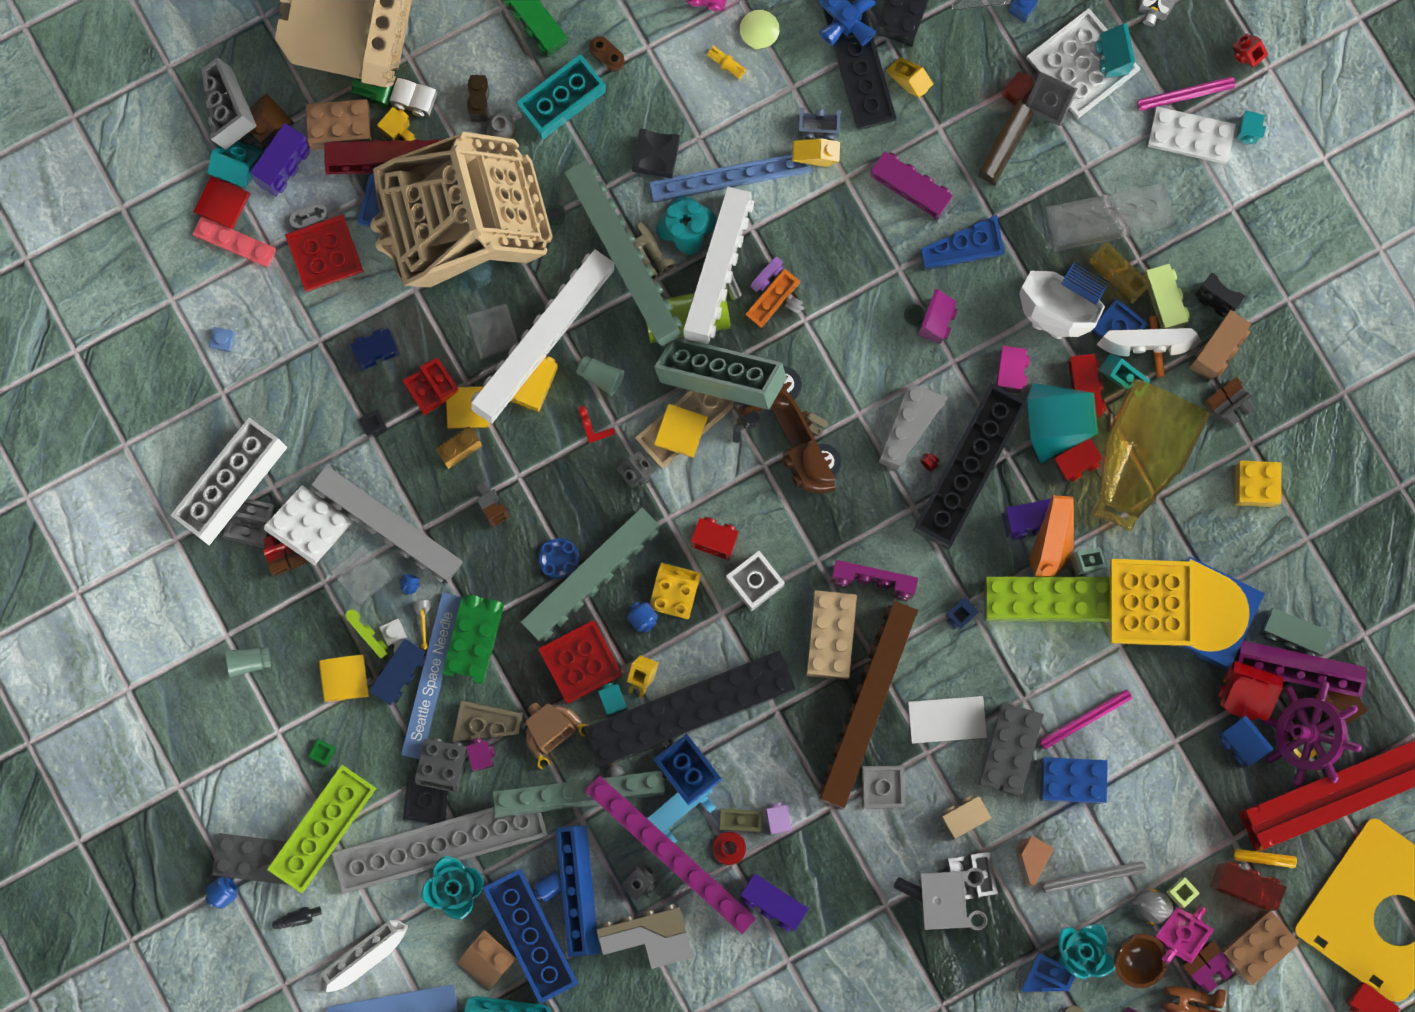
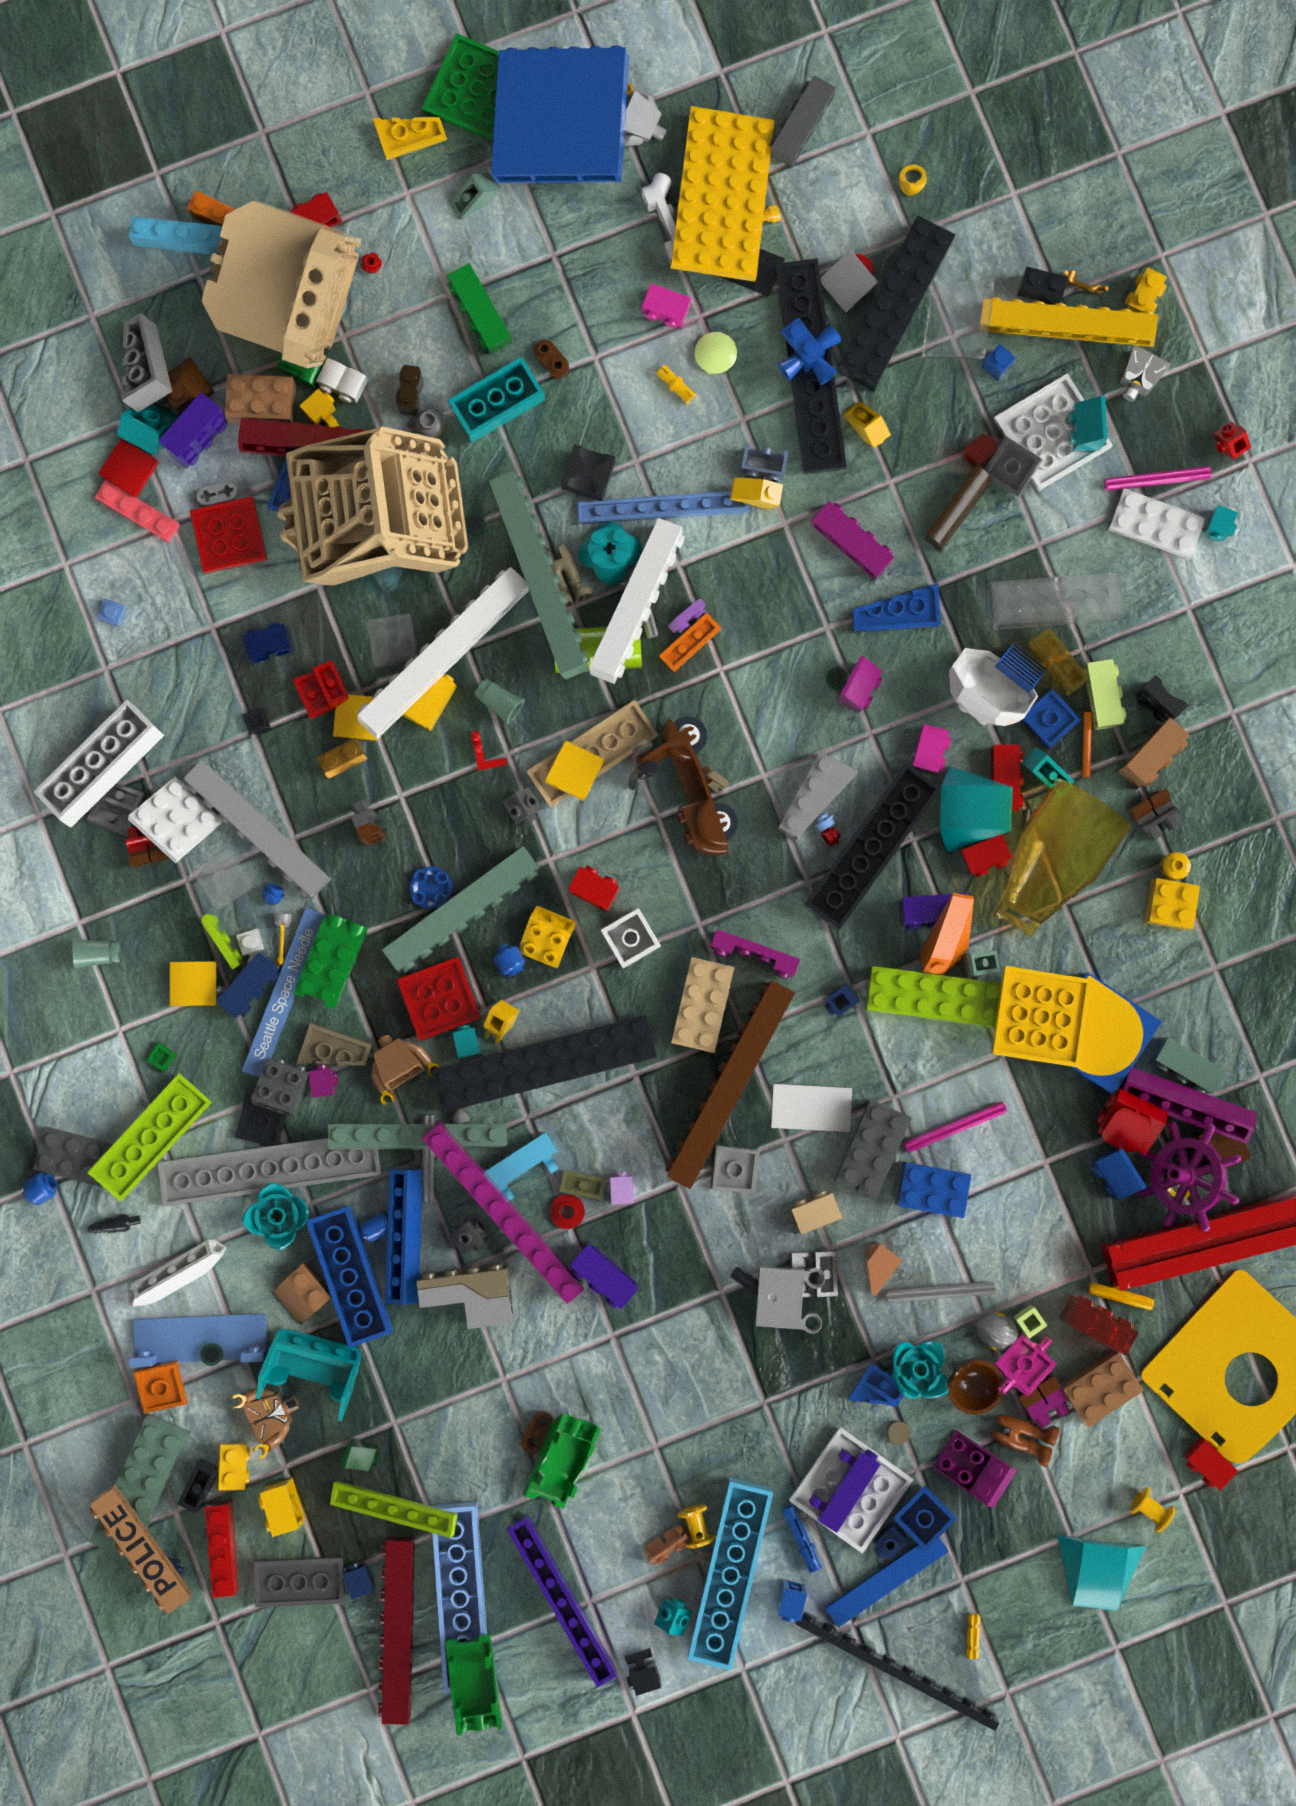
camera: 15 degrees right, 5 degrees up
blue slope [653,733,722,806] -> none
sand green brick [654,337,787,410] -> none
light grey plate [785,296,805,314] -> none
white brick [1097,328,1201,356] -> none
none -> light grey axle [422,1115,434,1202]
none -> light blue plate [815,813,835,832]
none -> yellow head [1159,852,1191,881]

